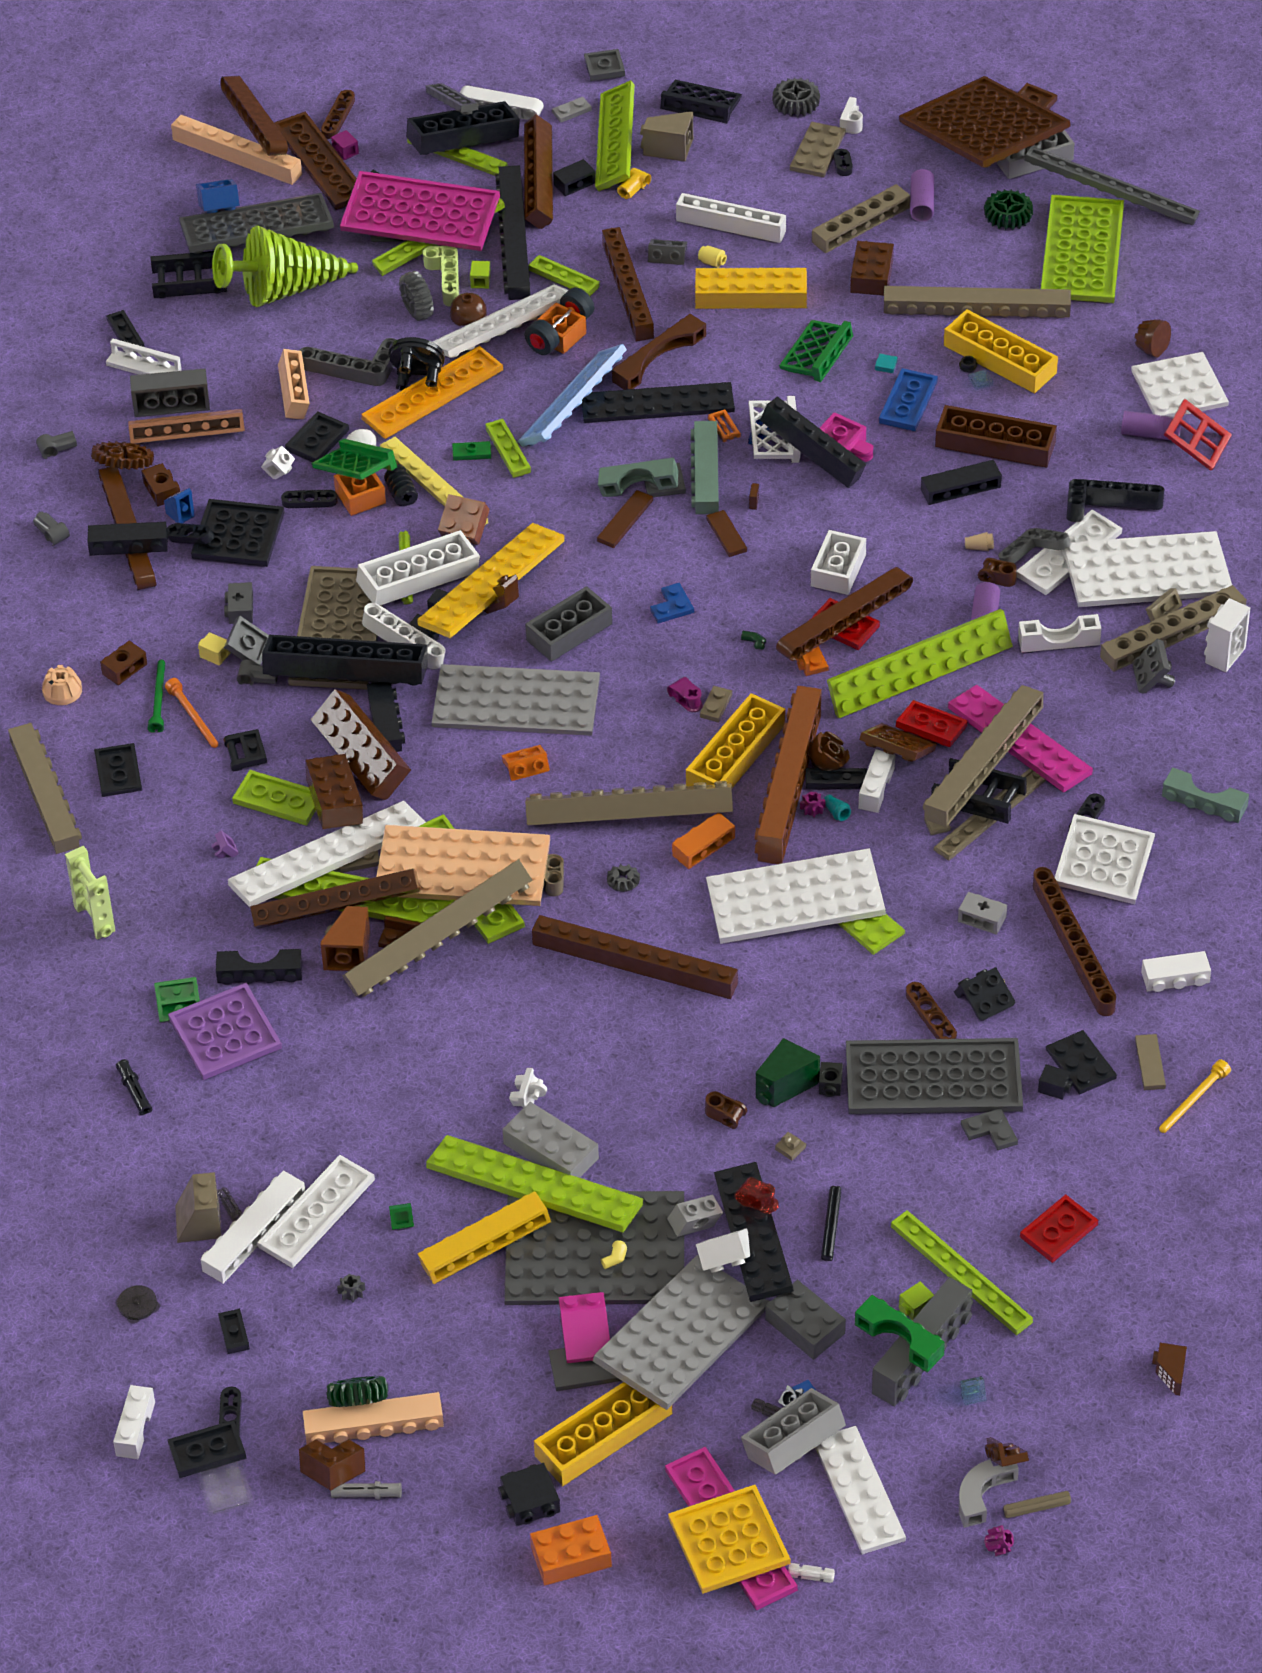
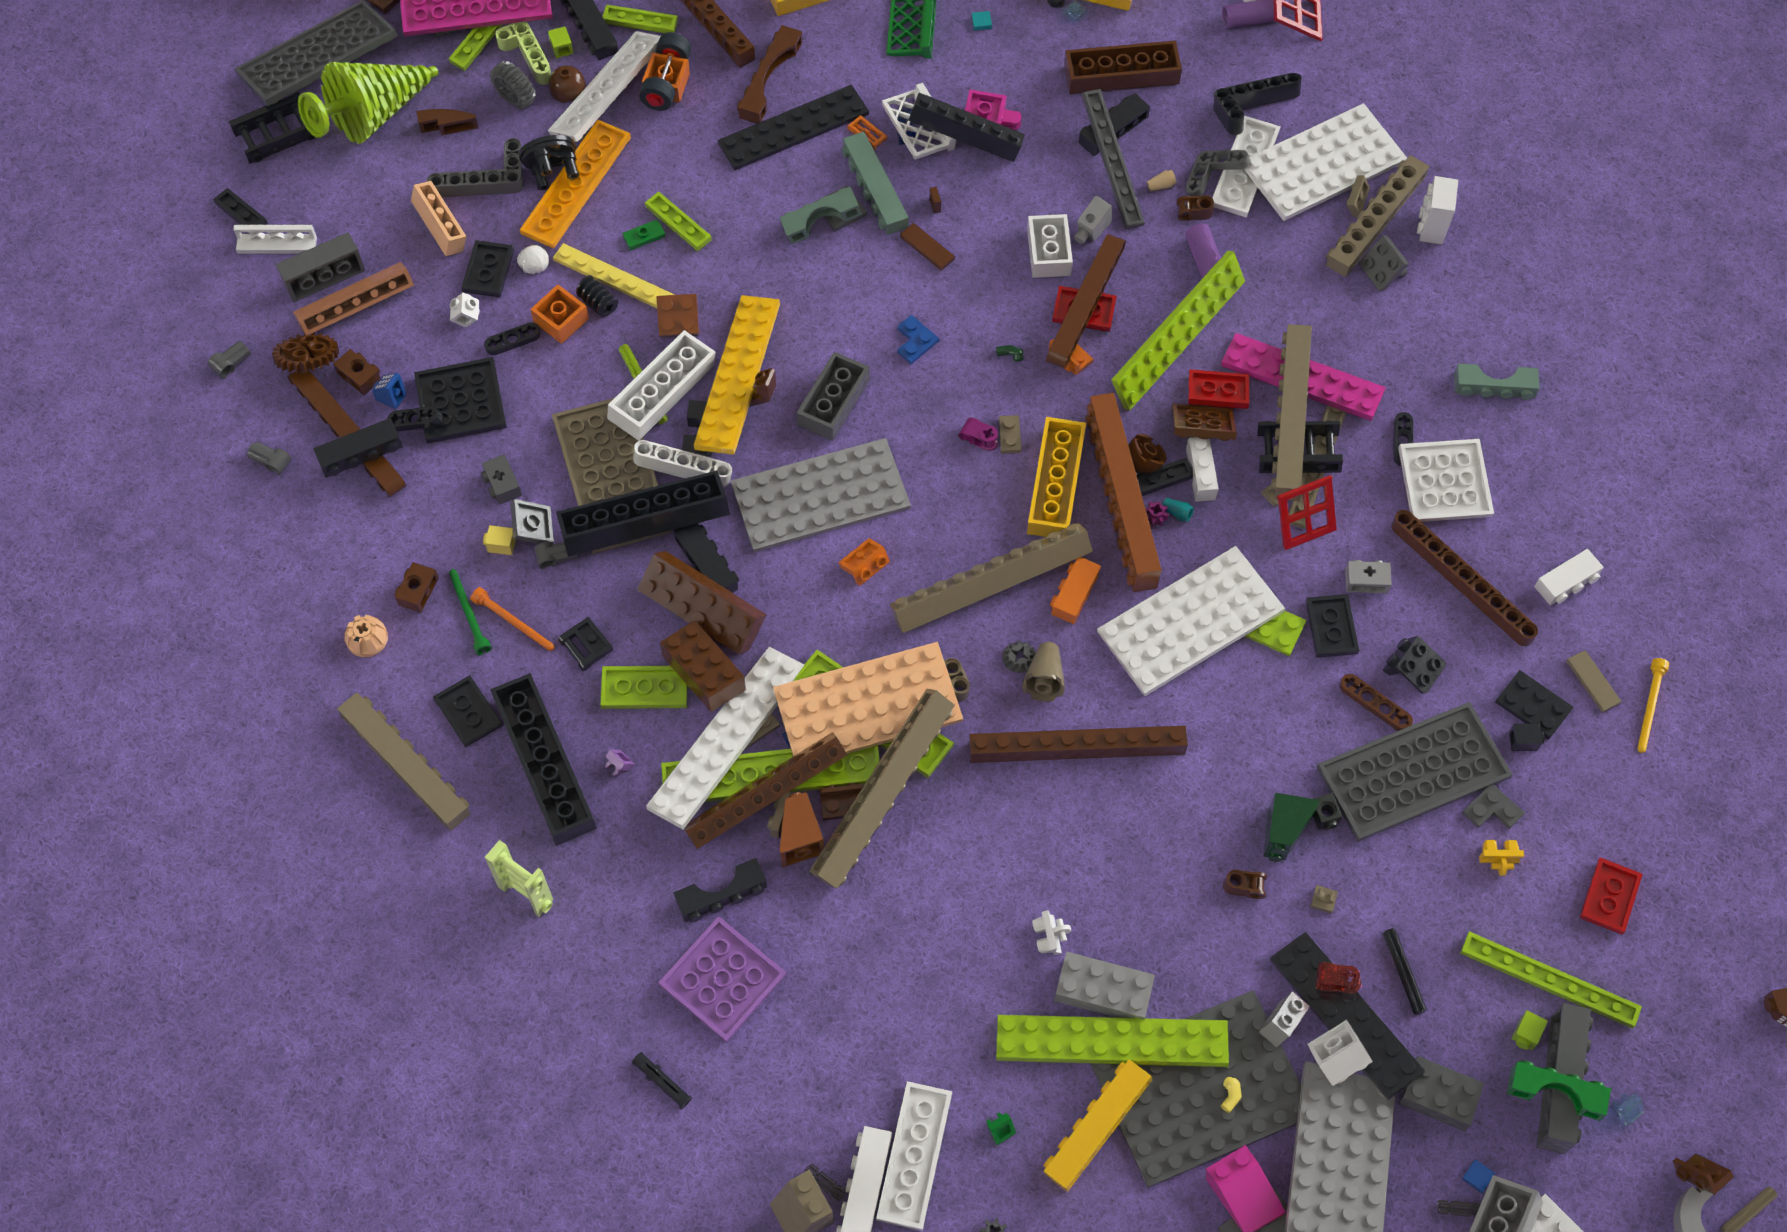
camera: 25 degrees left, 15 degrees up
green slope [154,977,200,1022] -> none
blue brick [196,179,240,213] -> none
green fence [312,439,397,480] -> none
light blue plate [518,344,627,447] -> none
reddish brown tile [597,490,653,548] -> none
black plate [778,1385,804,1407] -> none
blue plate [879,368,938,431] -> none
white arch [1018,614,1101,653] -> none
none -> reddish brown slope [416,109,479,136]
none -> black brick [490,673,597,846]
none -> dark tan cone [1022,641,1065,702]
none -> light grey torso [1074,196,1112,244]
none -> dark grey tile [1081,89,1145,230]
none -> red window [1277,475,1337,550]
none -> black plate [1305,594,1360,658]
none -> yellow hips [1479,840,1524,876]

